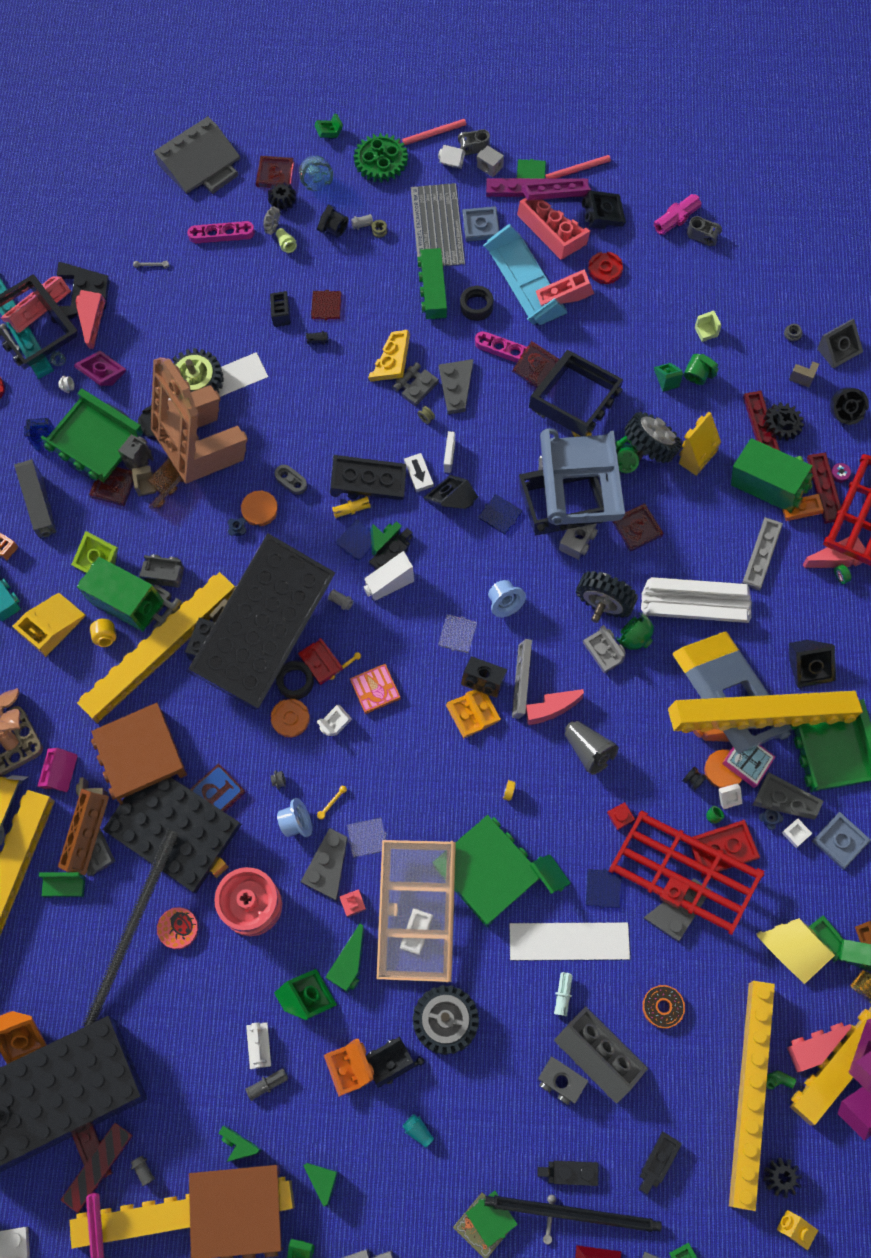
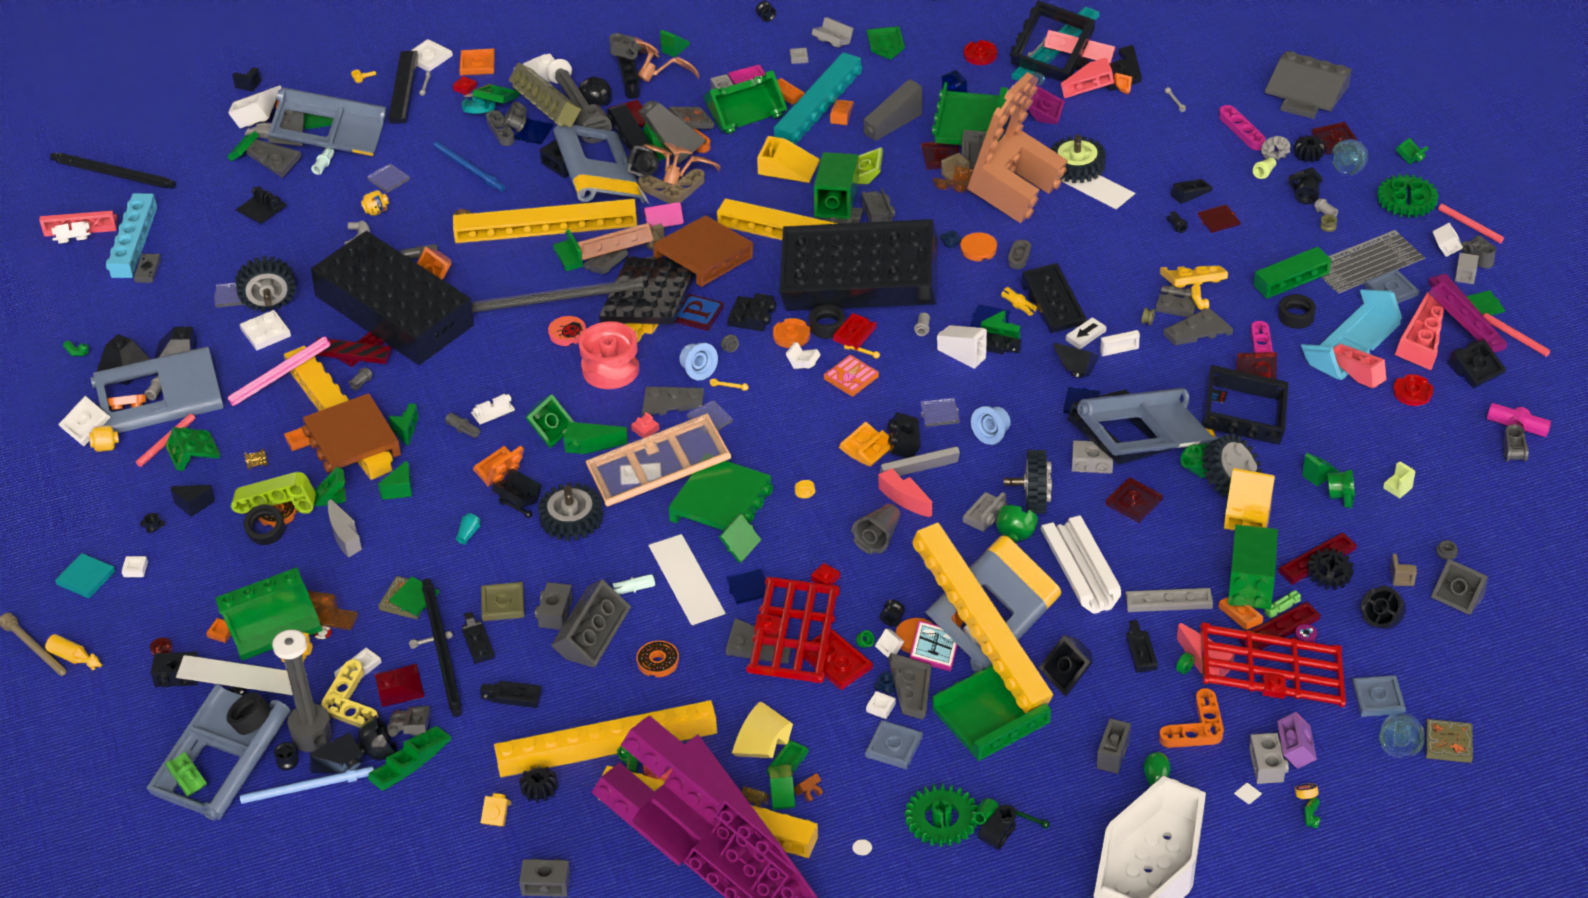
camera: 65 degrees right, 25 degrees down
yellow head [90,618,117,647] -> none
none -> olive tile [481,582,525,622]
none -> black plate [727,293,776,332]
none -> orange tile [1114,73,1132,95]
none -> black hinge [1126,620,1158,673]
none -> yellow arm [1191,285,1209,310]

